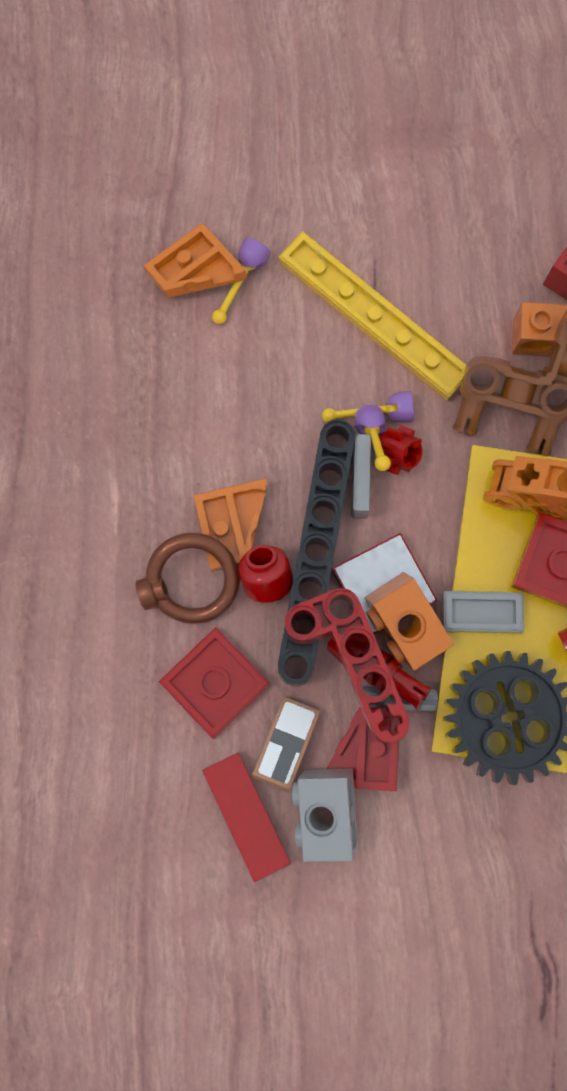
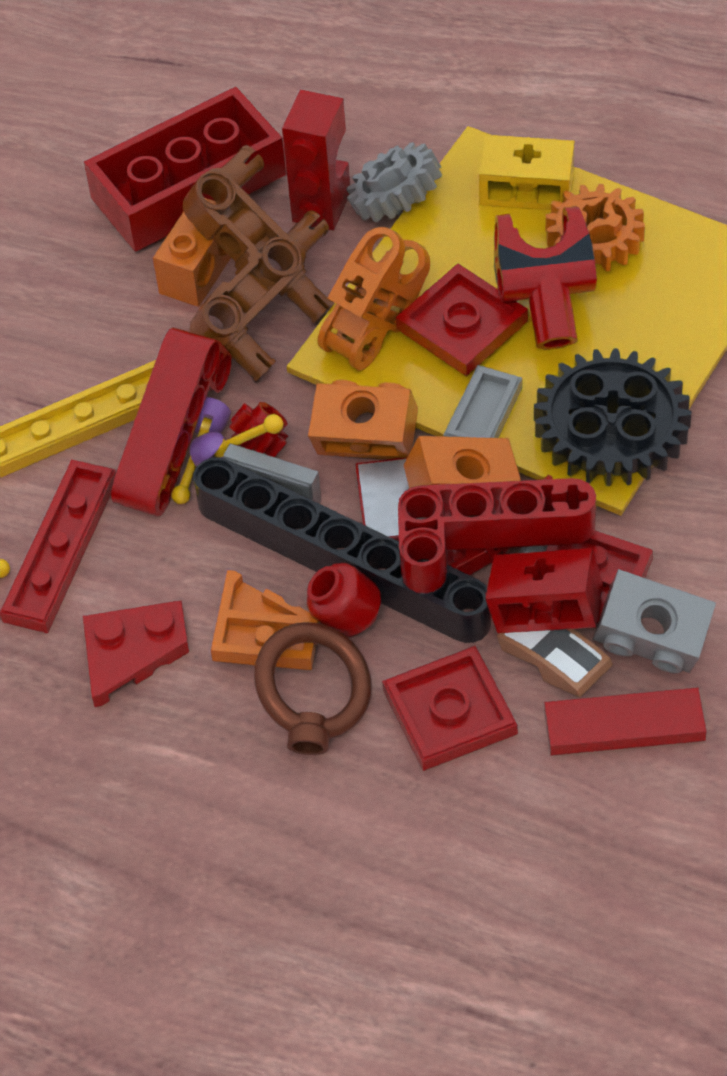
camera: 65 degrees left, 25 degrees down
none -> red tile [0,459,116,633]
none -> red wing [83,600,189,707]
none -> red beam [111,327,232,517]
none -> orange brick [308,380,418,459]
none -> red brick [485,548,603,634]

